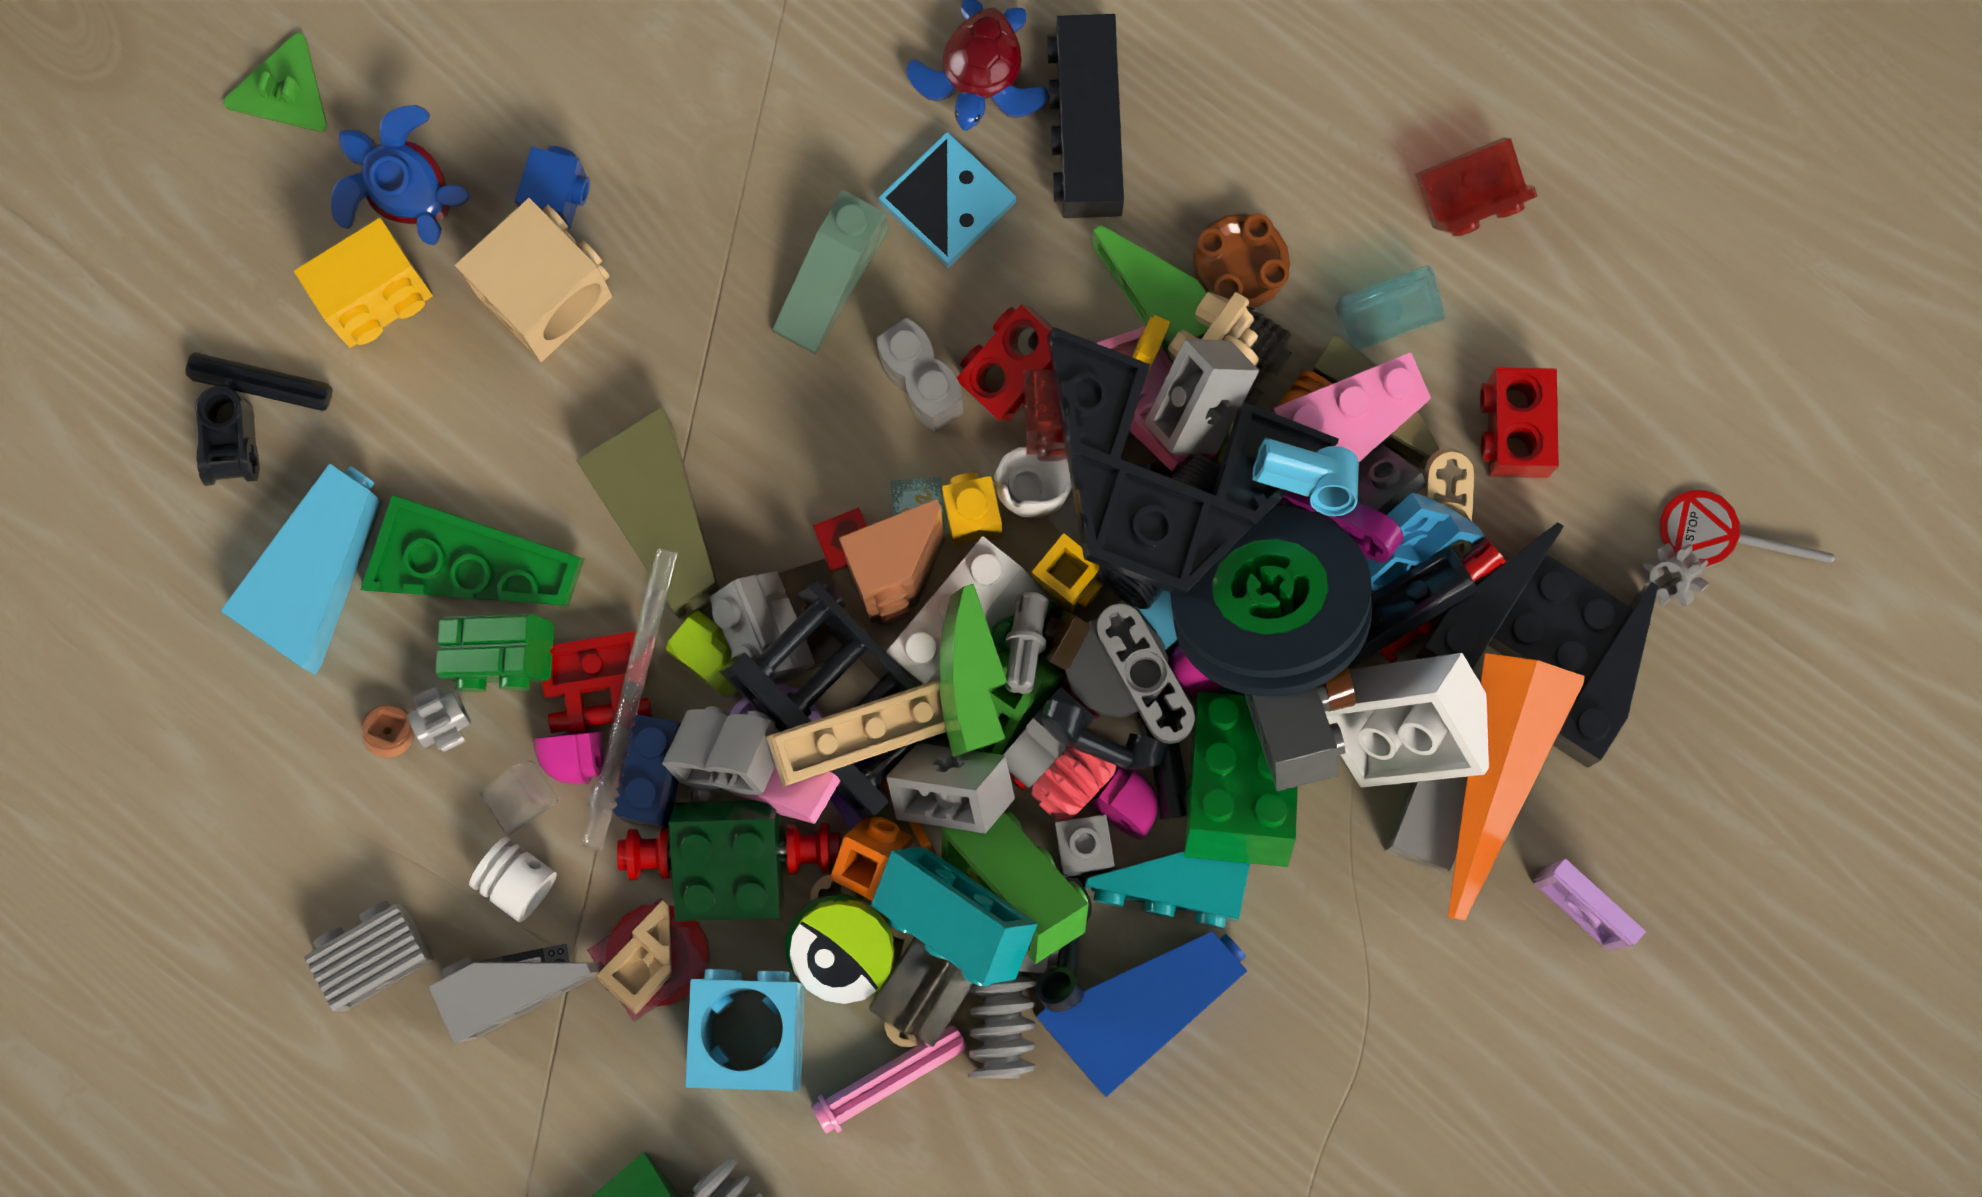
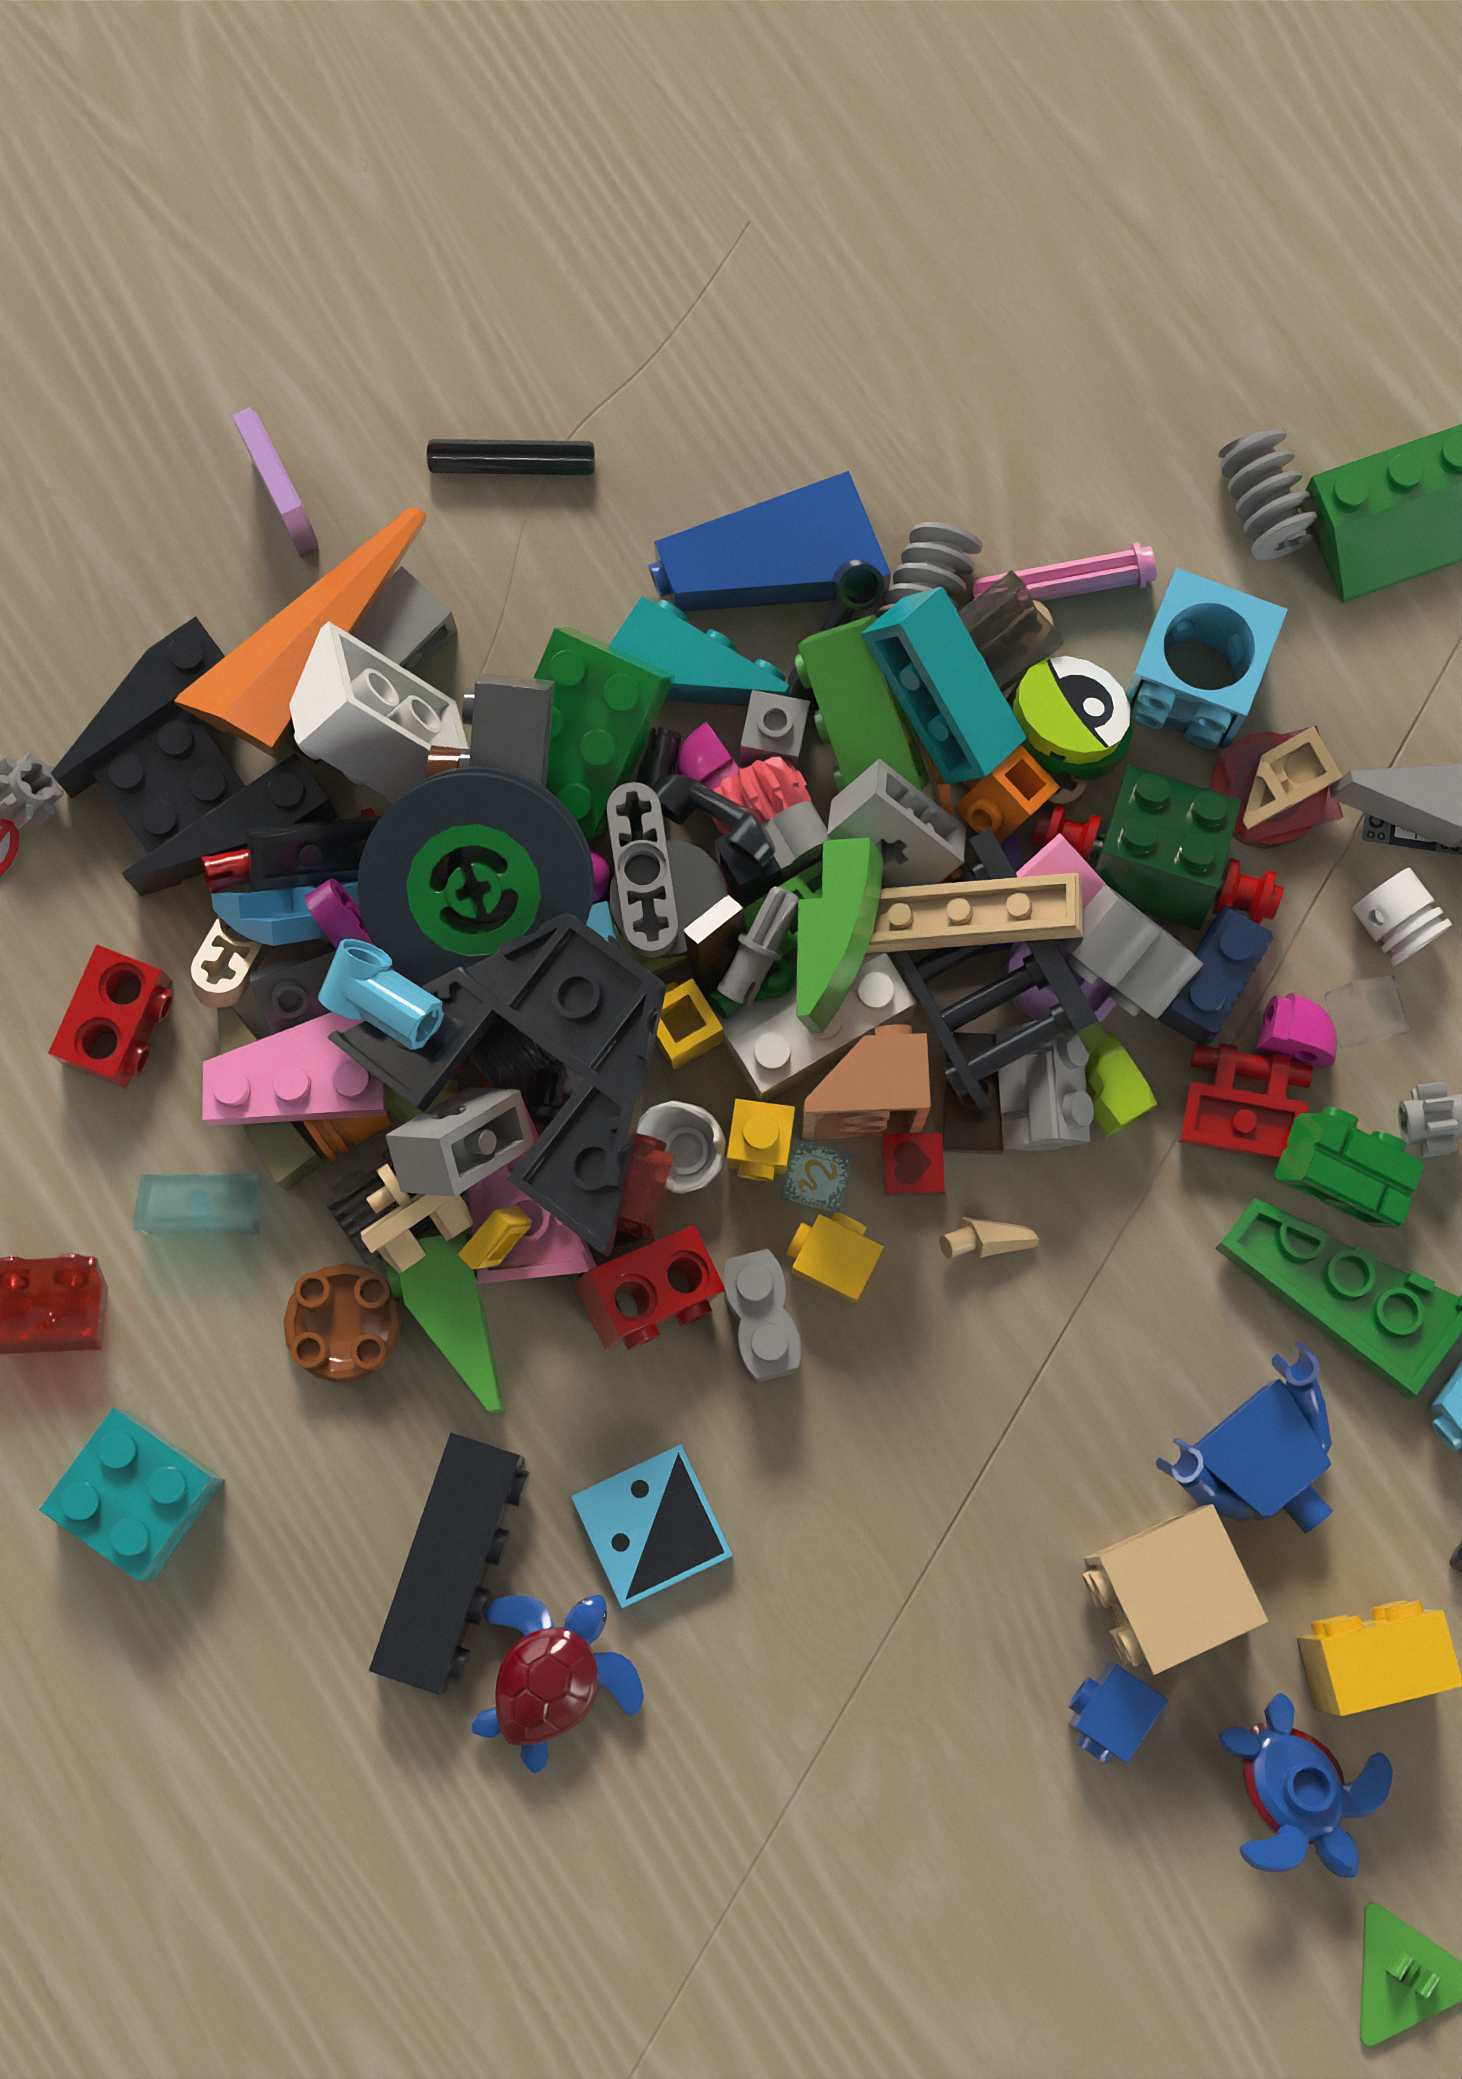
camera: 160 degrees left, 0 degrees up
olive slope [576,407,720,619] -> none
clear bar [583,548,677,851] -> none
sand green slope [772,190,888,355] -> none
none -> teal brick [39,1407,225,1581]
none -> black axle [426,439,595,475]
none -> yellow brick [786,1212,884,1306]
none -> tan bar [939,1217,1039,1259]
none -> blue torso [1156,1342,1333,1533]

